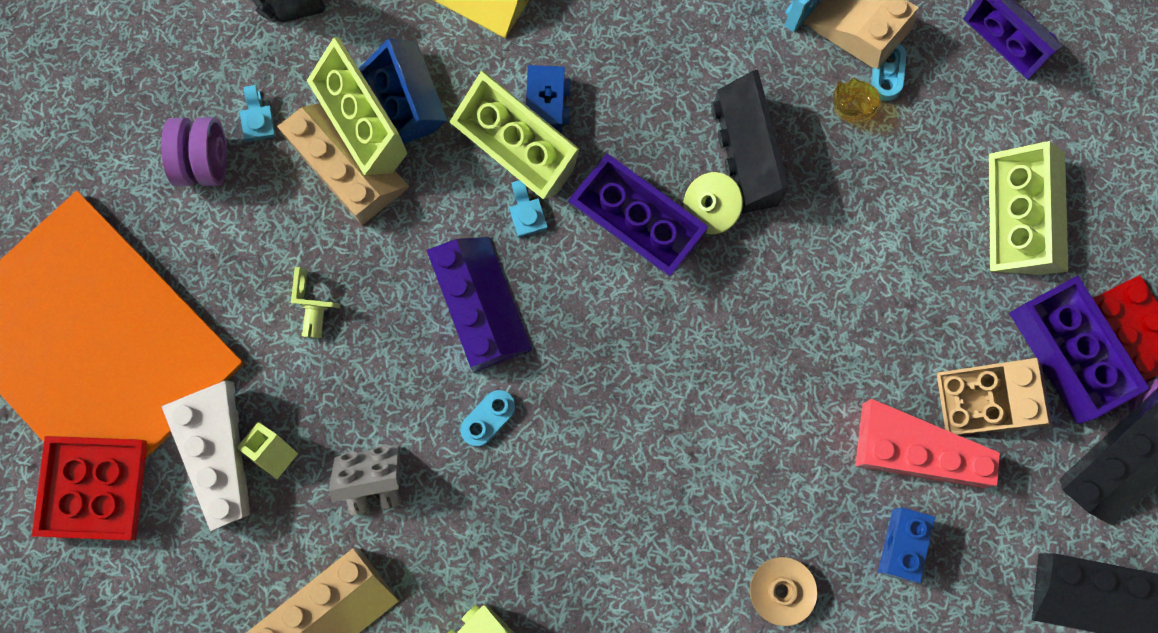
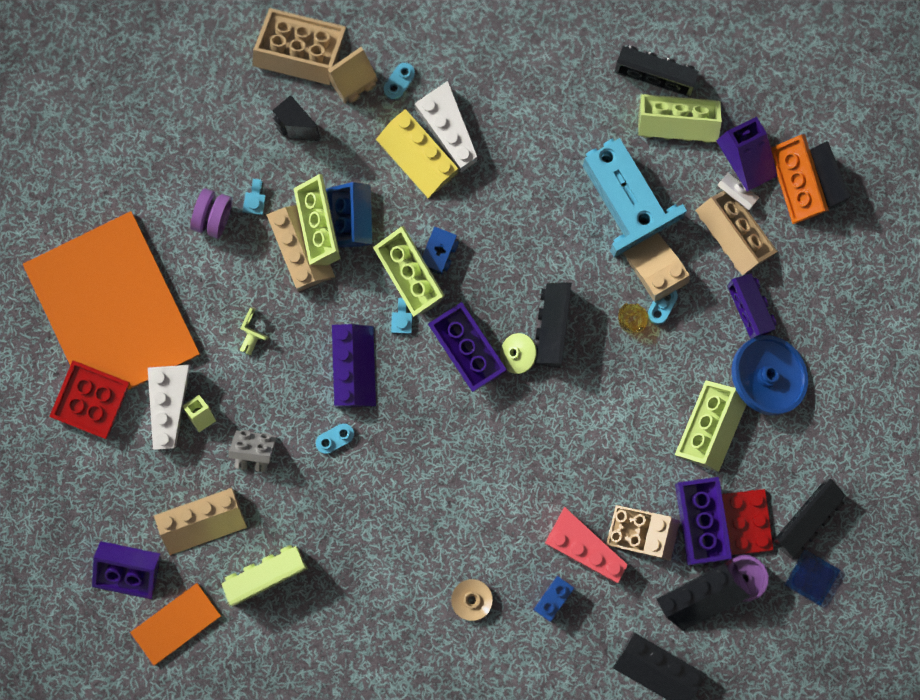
camera: 20 degrees right, 5 degrees up
none -> blue dish [732,335,808,416]

